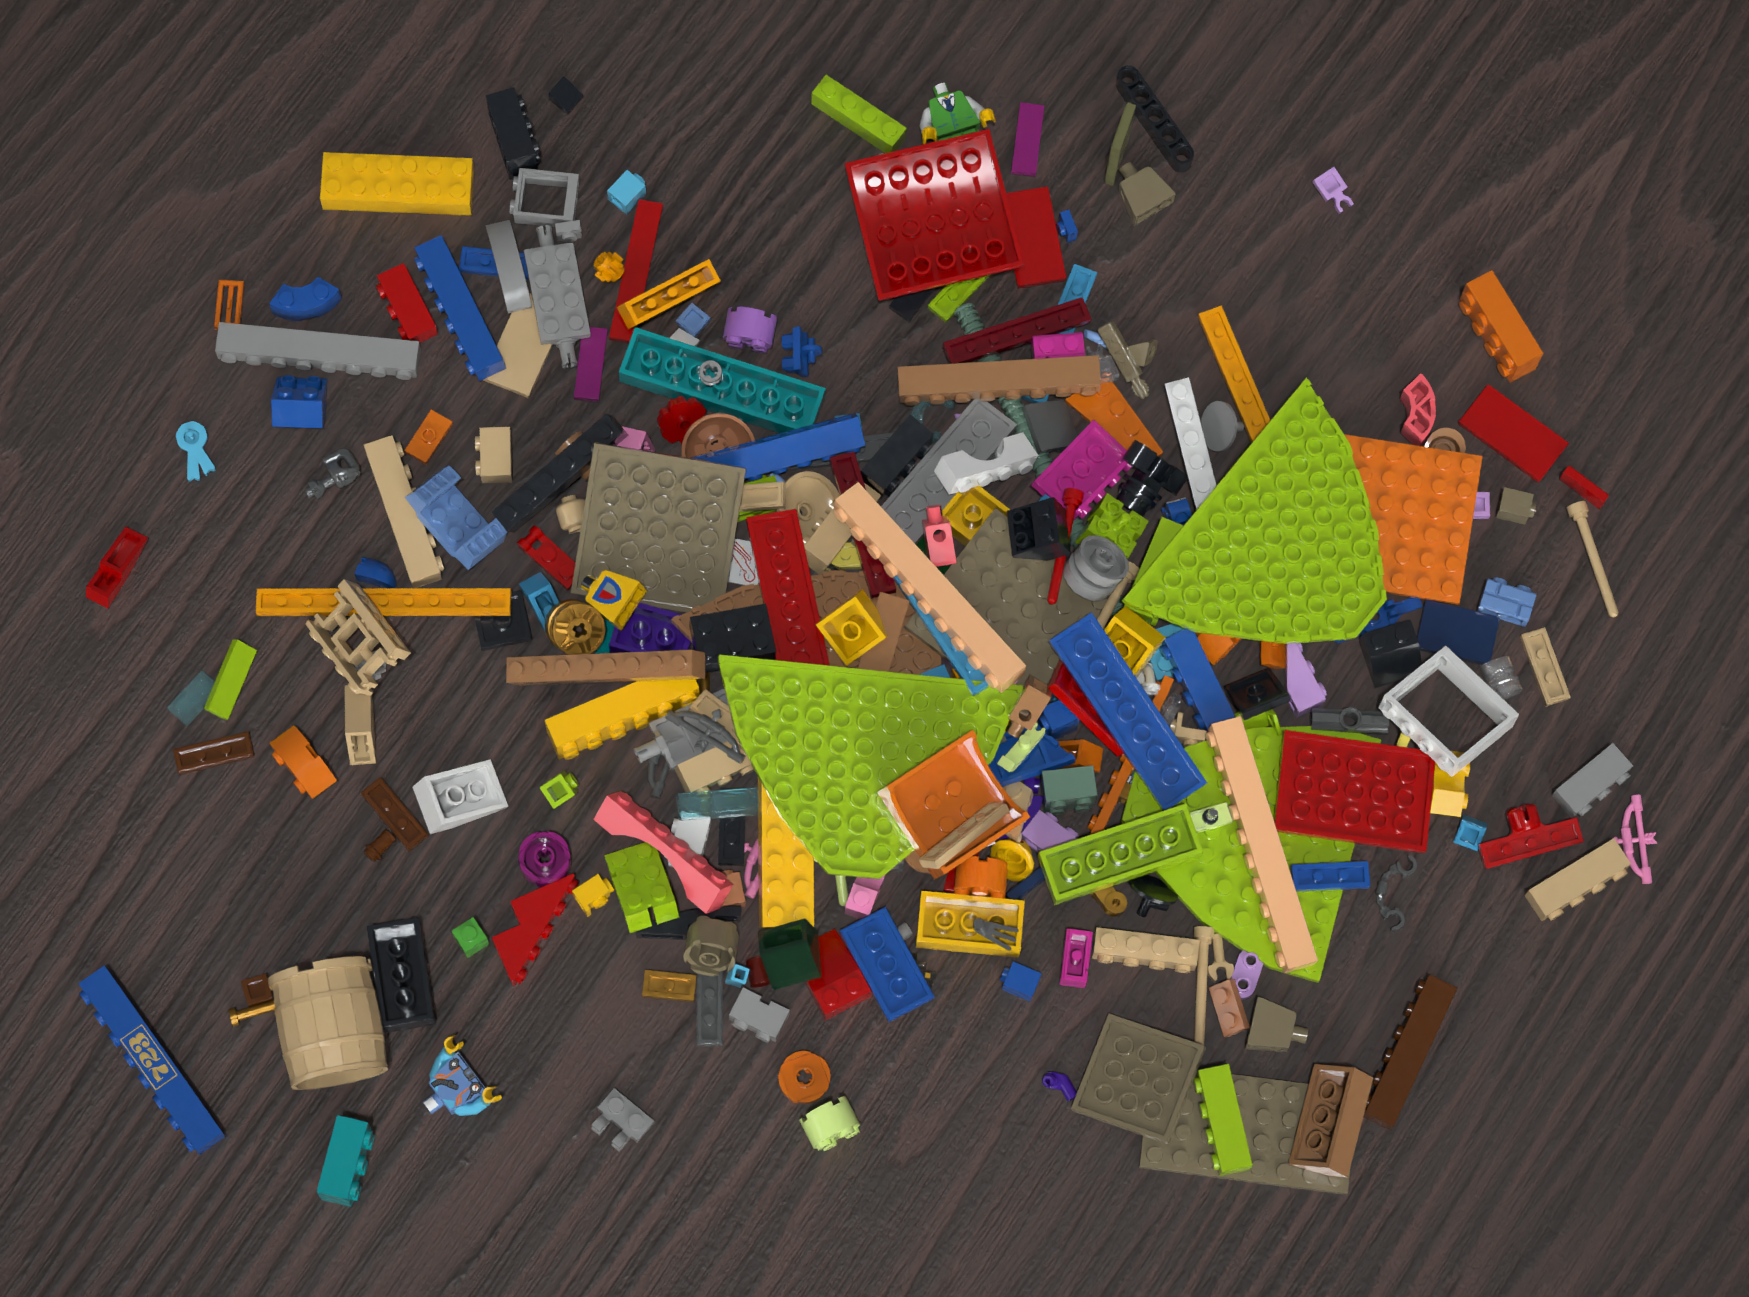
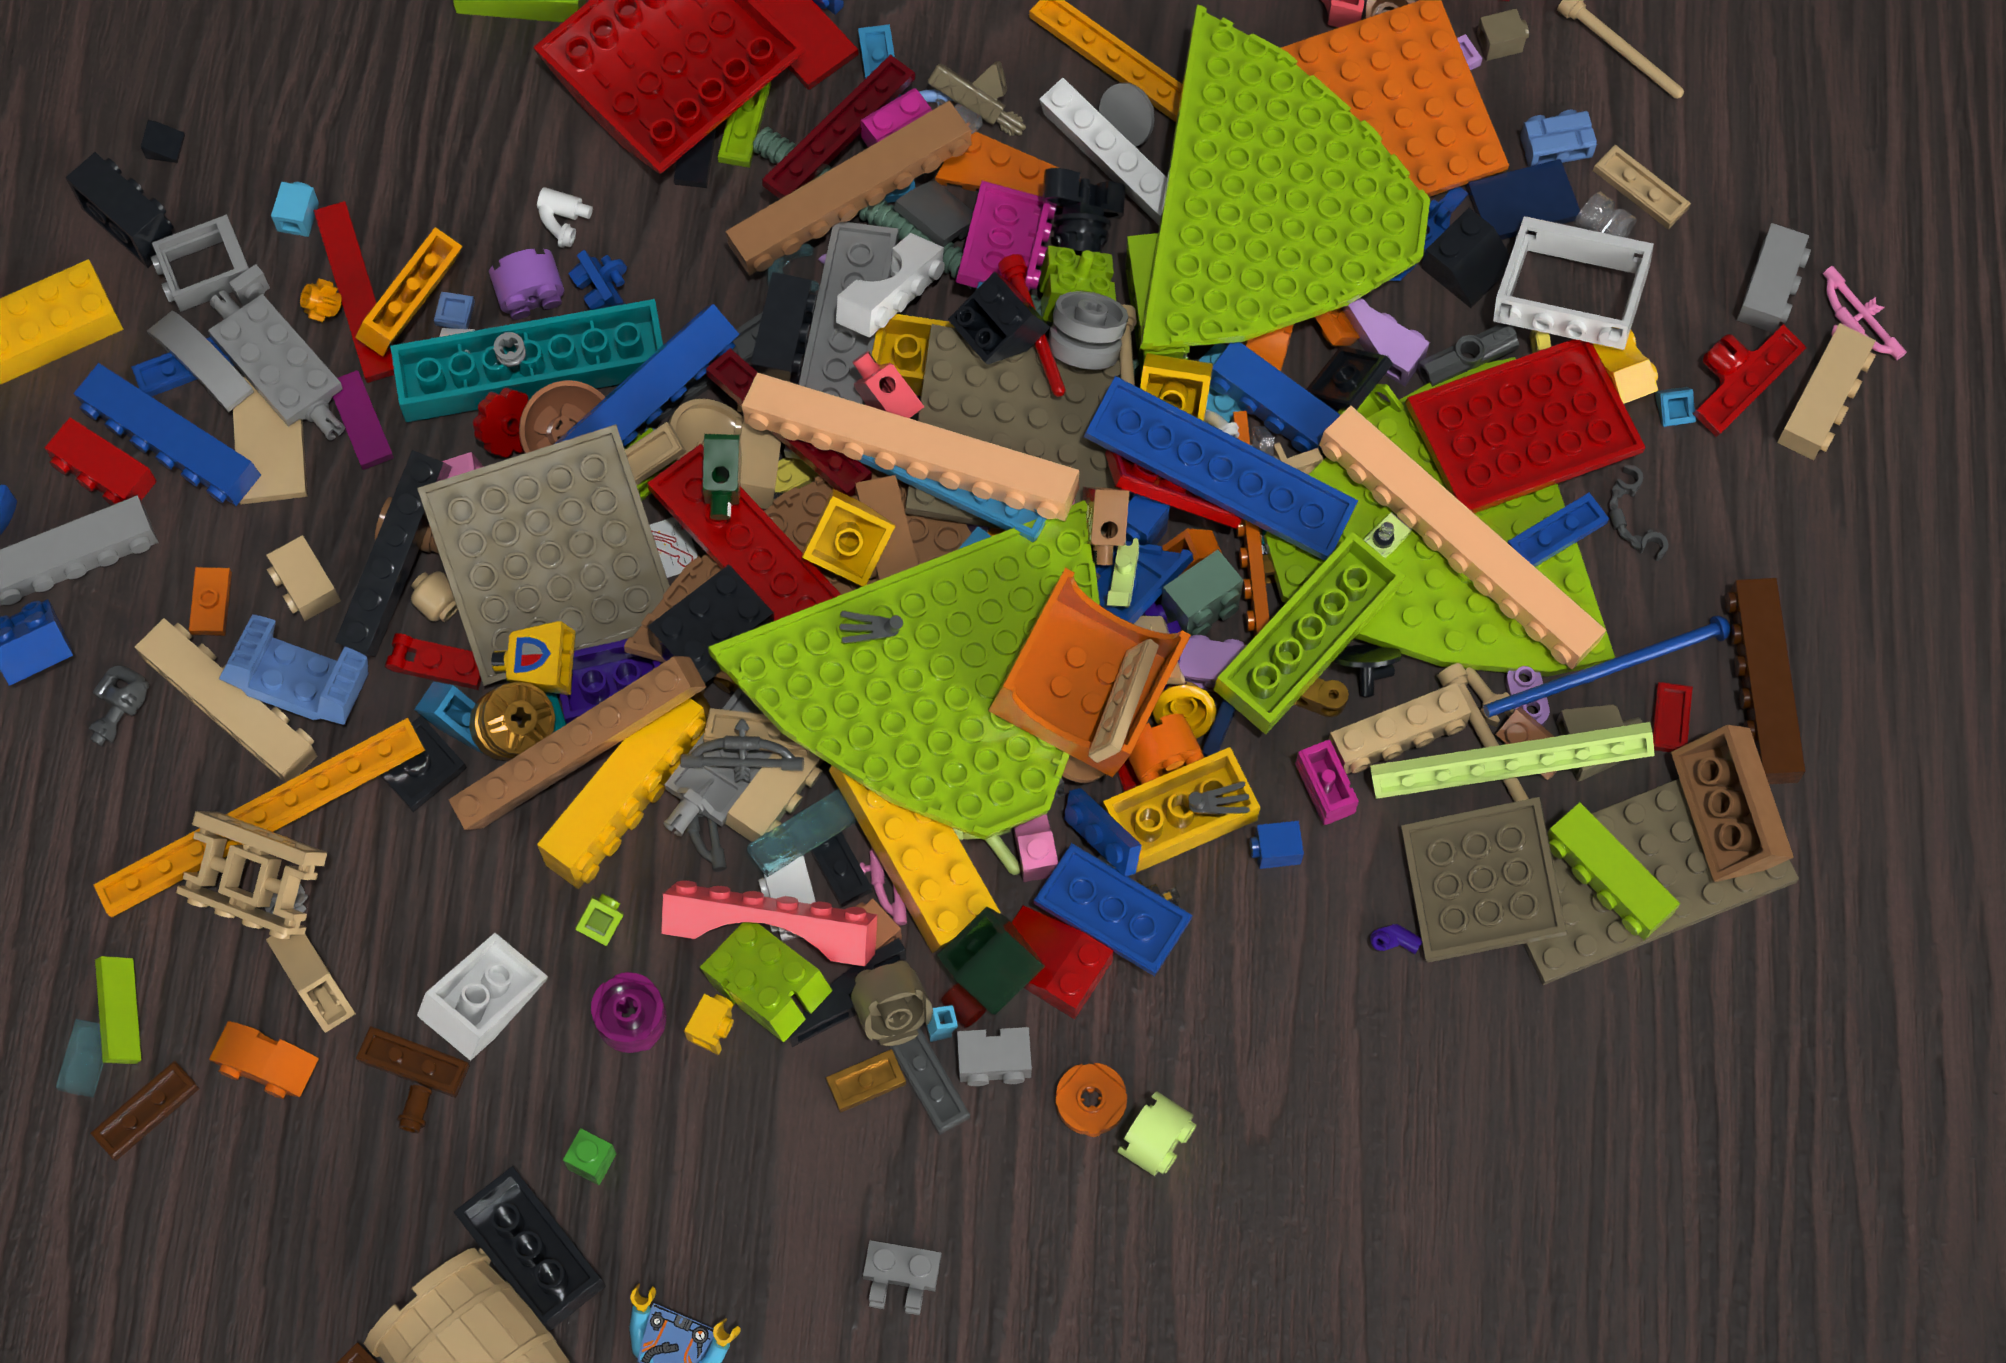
camera: 25 degrees left, 5 degrees down
blue brick [355,556,397,588] -> none
red slope [492,873,579,986] -> none
blue leg [1161,497,1192,525] -> none
none -> white plant [537,187,593,248]
none -> dark green torso [703,434,742,520]
none -> dark grey piece [839,611,903,643]
none -> blue plate [1064,788,1142,877]
none -> yellowish green plate [1370,722,1655,799]
none -> blue bar [1483,616,1731,718]
none -> red tile [1652,682,1693,753]

